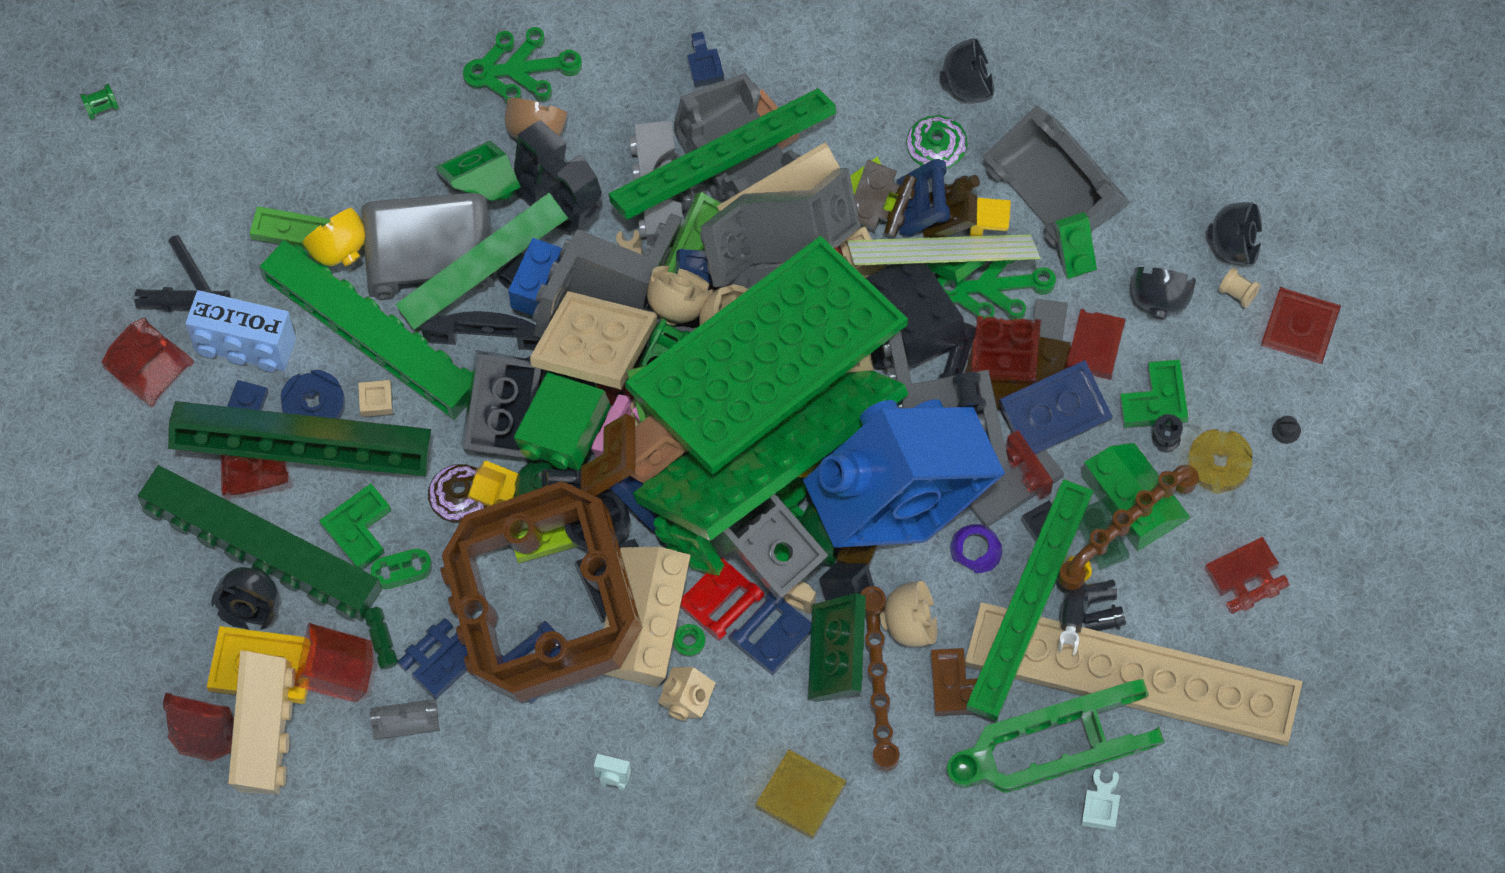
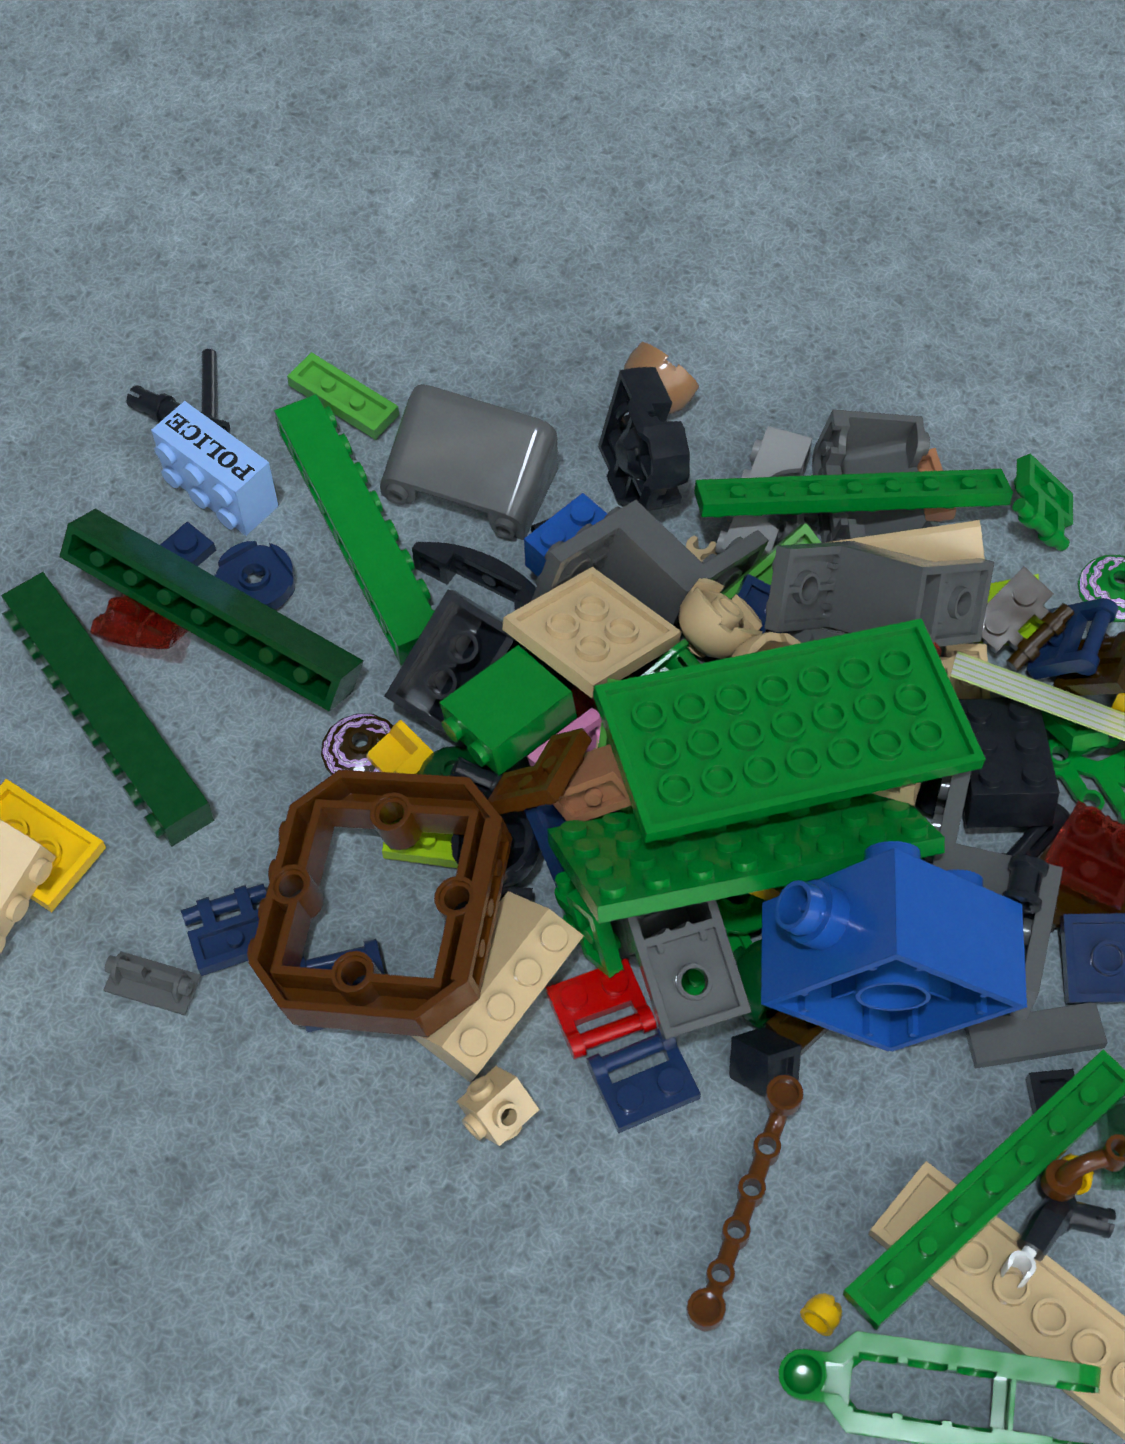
camera: 25 degrees right, 5 degrees down
green bush [80,83,119,120] -> none
clear red slope [101,317,194,408] -> none
black cylinder [211,567,279,630] -> none
clear red slope [294,623,373,703] -> none
yellow cylinder [302,207,365,267] -> none
green plate [319,483,391,569] -> none
tan plate [358,380,393,417] -> none
dark green axle [364,607,398,669] -> none
green beam [371,548,432,590] -> none
green tile [395,193,568,330] -> none
green slope [435,140,520,201] -> none
green plant [463,27,582,104] -> none
light aqua plate [594,754,631,791] -> none
green plate [673,624,706,656] -> none
dark blue plate [687,31,724,87] -> none
clear yellow plate [755,749,847,840] -> none
tan plate [783,581,816,615] -> none
dark green plate [808,593,866,702] -> none
tan cylinder [880,581,938,647] -> none
reddish brown plate [931,648,978,716] -> none
dark purple piece [950,524,1003,573] -> none
clear red plate [1006,430,1053,499] -> none
black pin [1084,604,1126,631] -> none
none -> yellow hinge [800,1293,842,1336]
none -> green plate [1012,453,1073,551]

